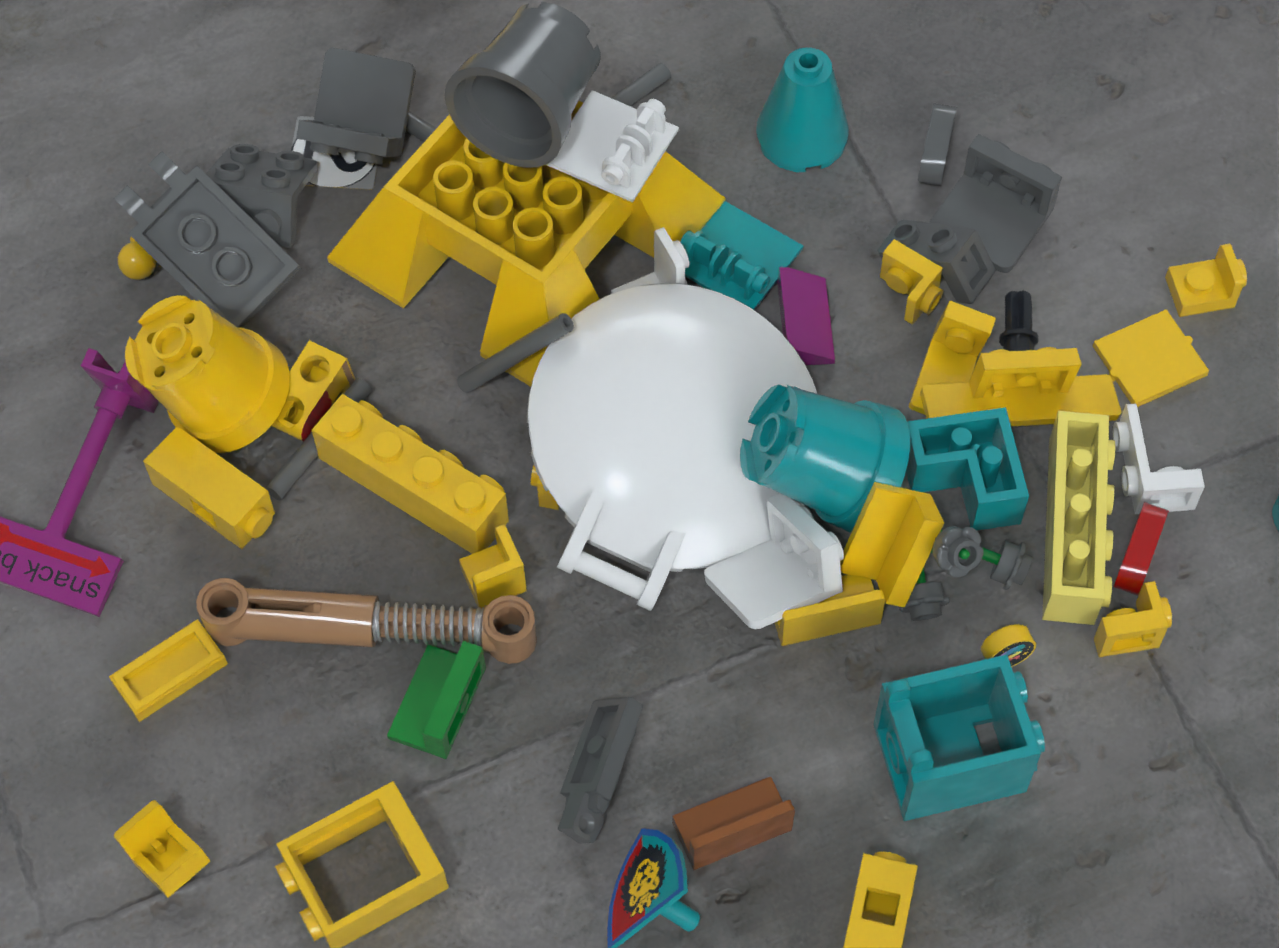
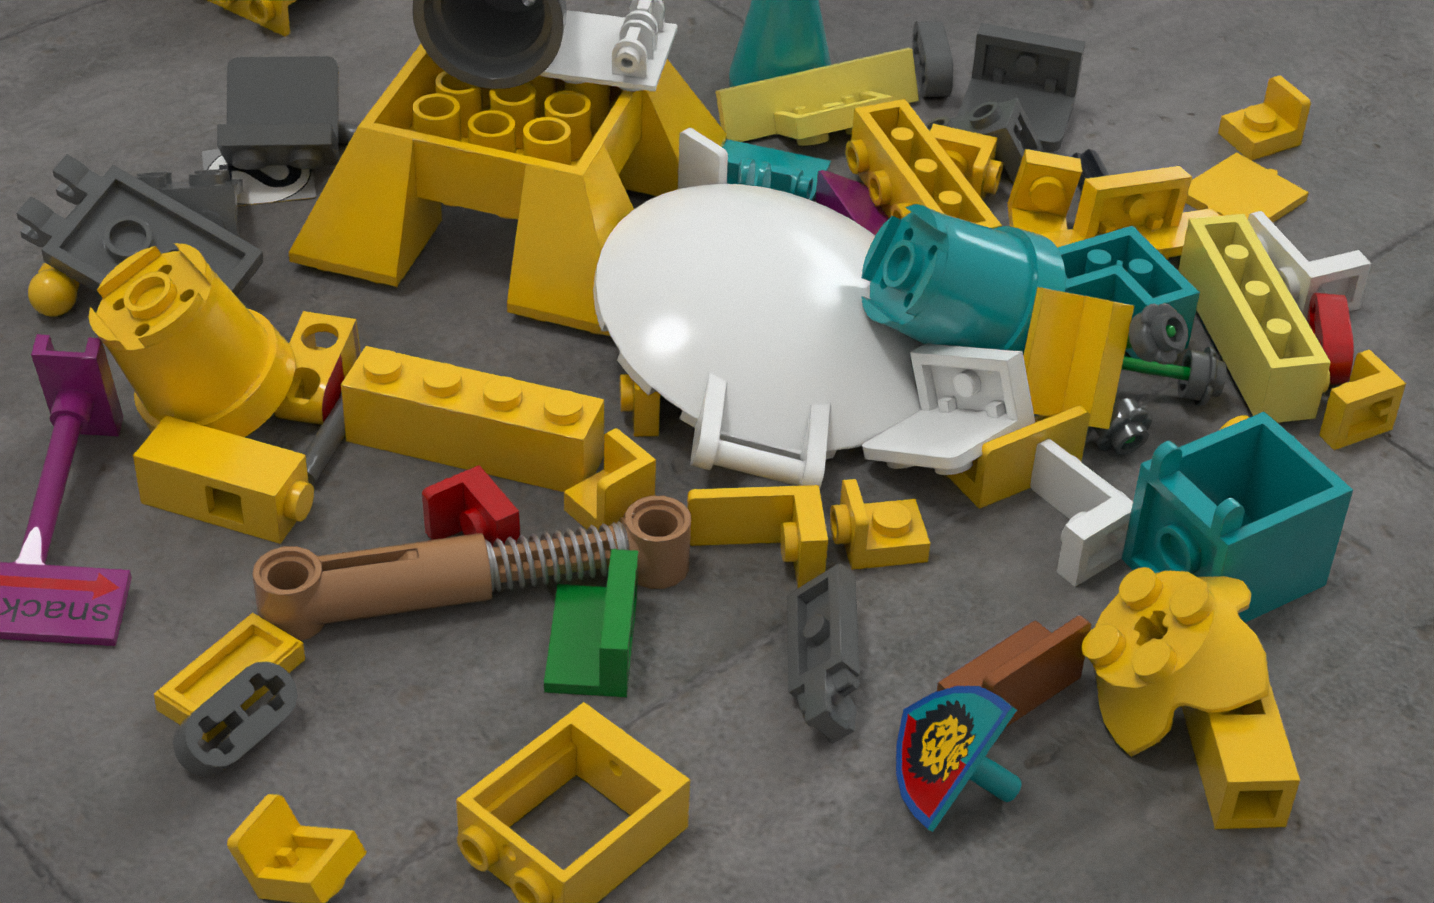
camera: 20 degrees left, 20 degrees down
dark grey piece [457,313,574,393] -> none
none -> dark grey beam [173,662,298,777]
none -> red bracket [422,465,520,547]
none -> yellow bracket [687,485,828,588]
none -> light yellow bracket [716,48,919,146]
none -> yellow bracket [830,479,931,570]
none -> yellow brick [845,99,1002,229]
none -> white bracket [1030,439,1133,587]
none -> yellow brick [1082,567,1269,757]

